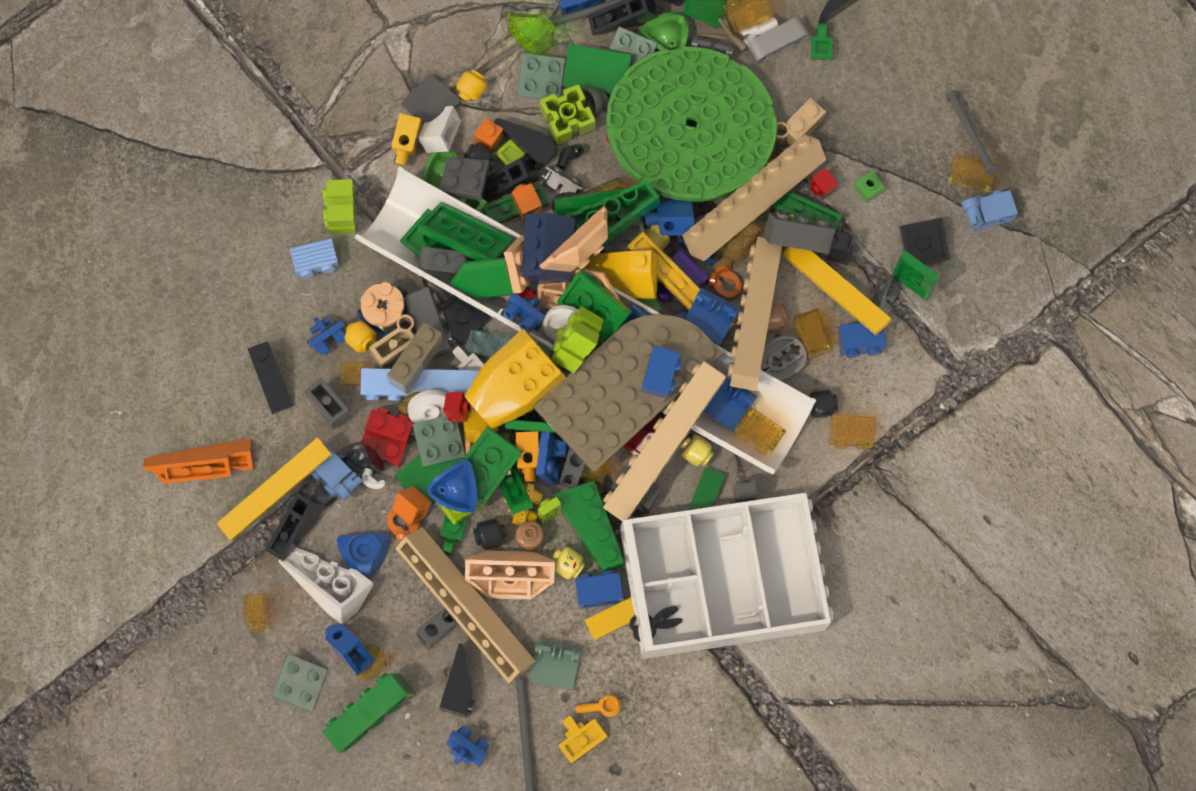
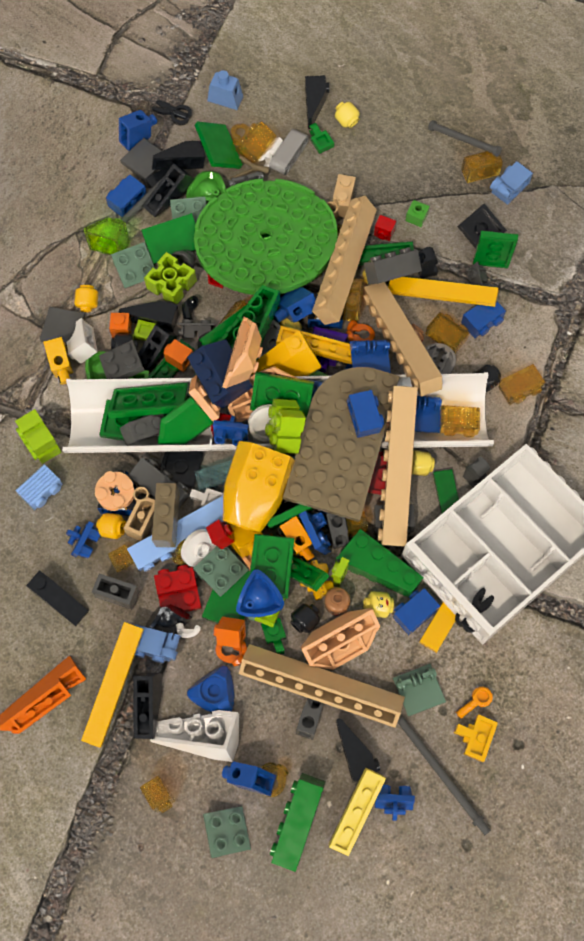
camera: 25 degrees left, 5 degrees down
none -> light yellow plate [328,768,386,856]
none -> light yellow head [335,102,360,128]

